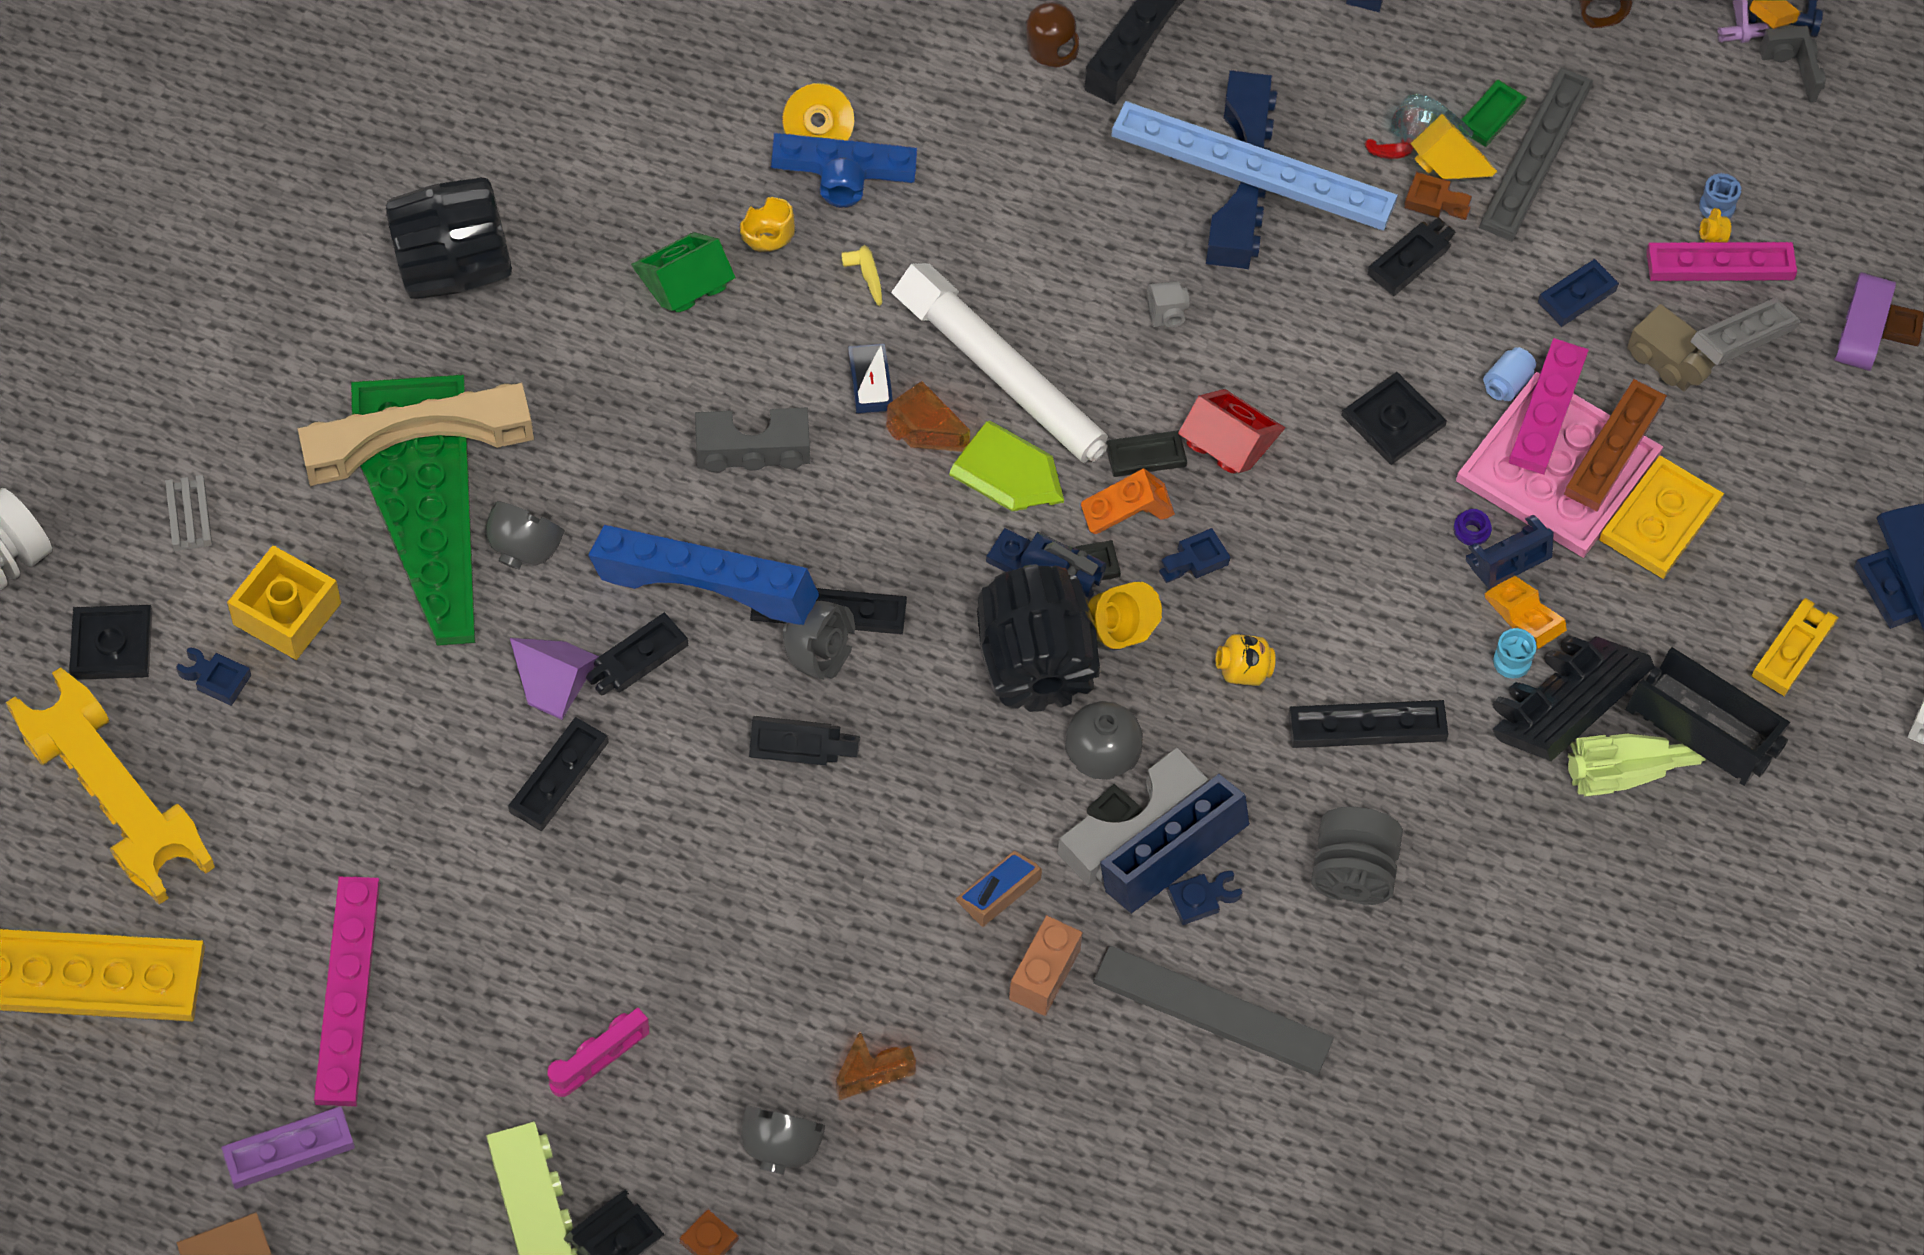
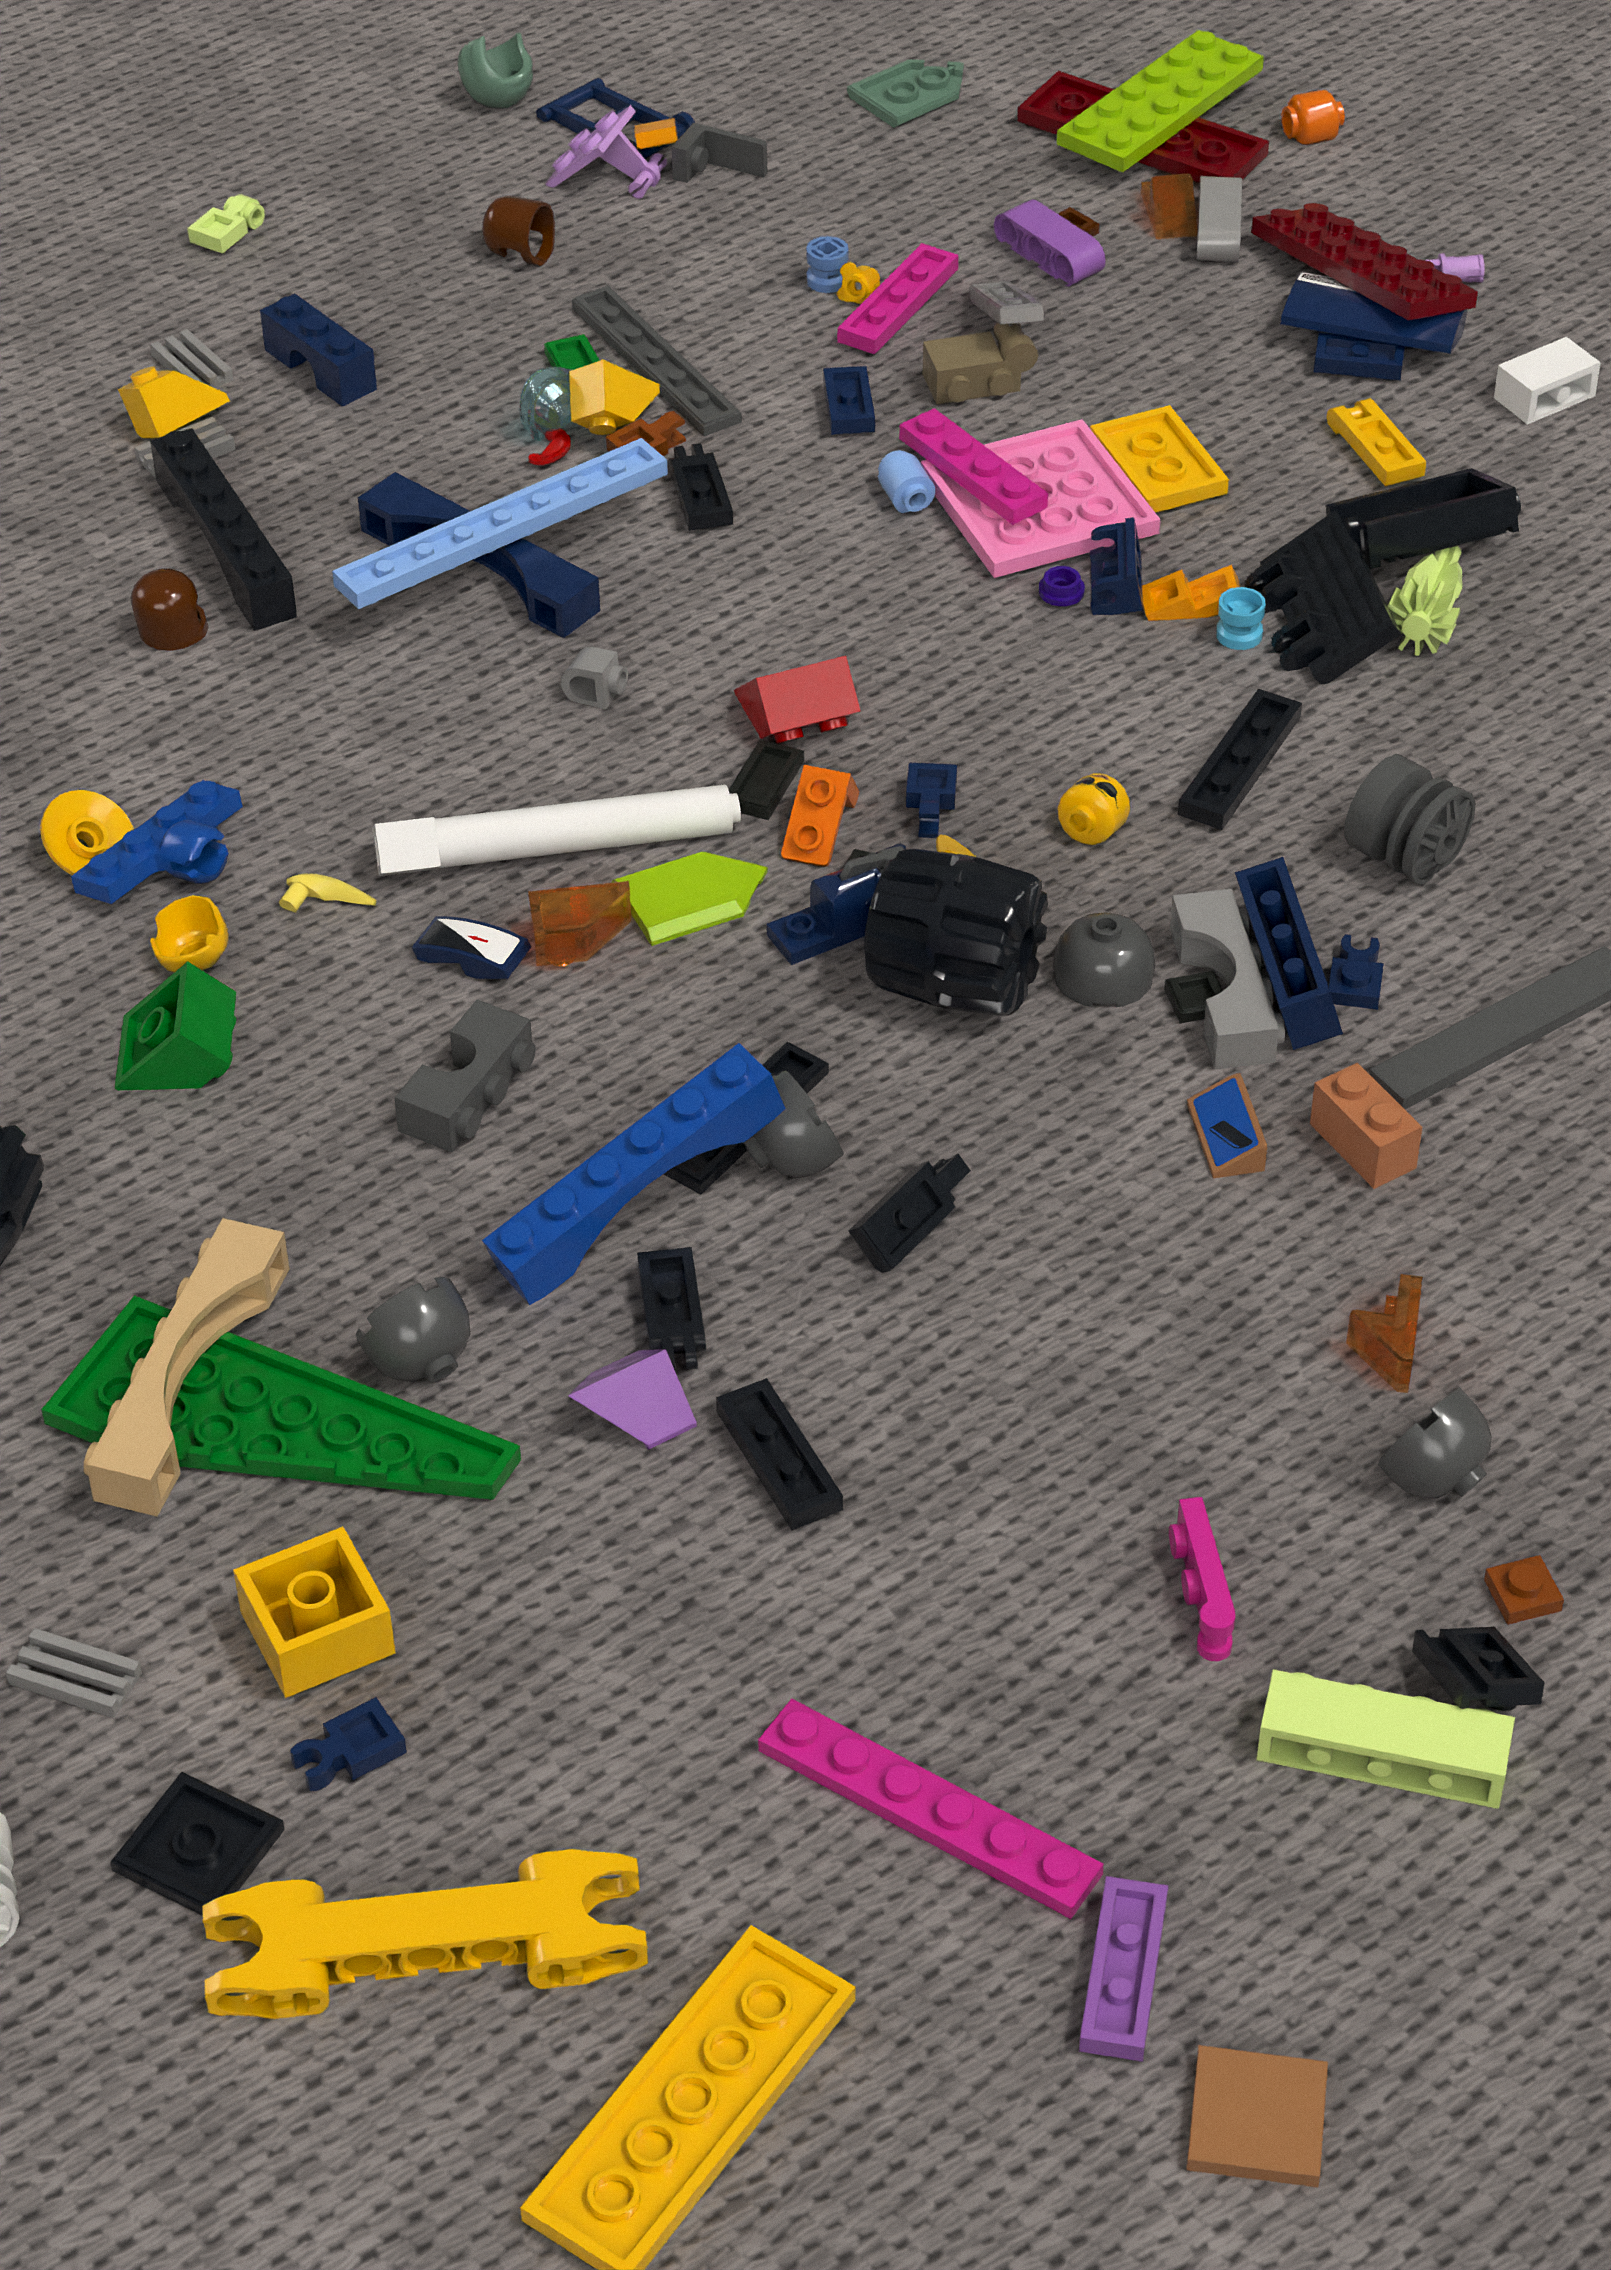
camera: 55 degrees left, 15 degrees down
black tile [1341,372,1447,465] -> none
dark orange plate [1564,379,1667,512] -> none

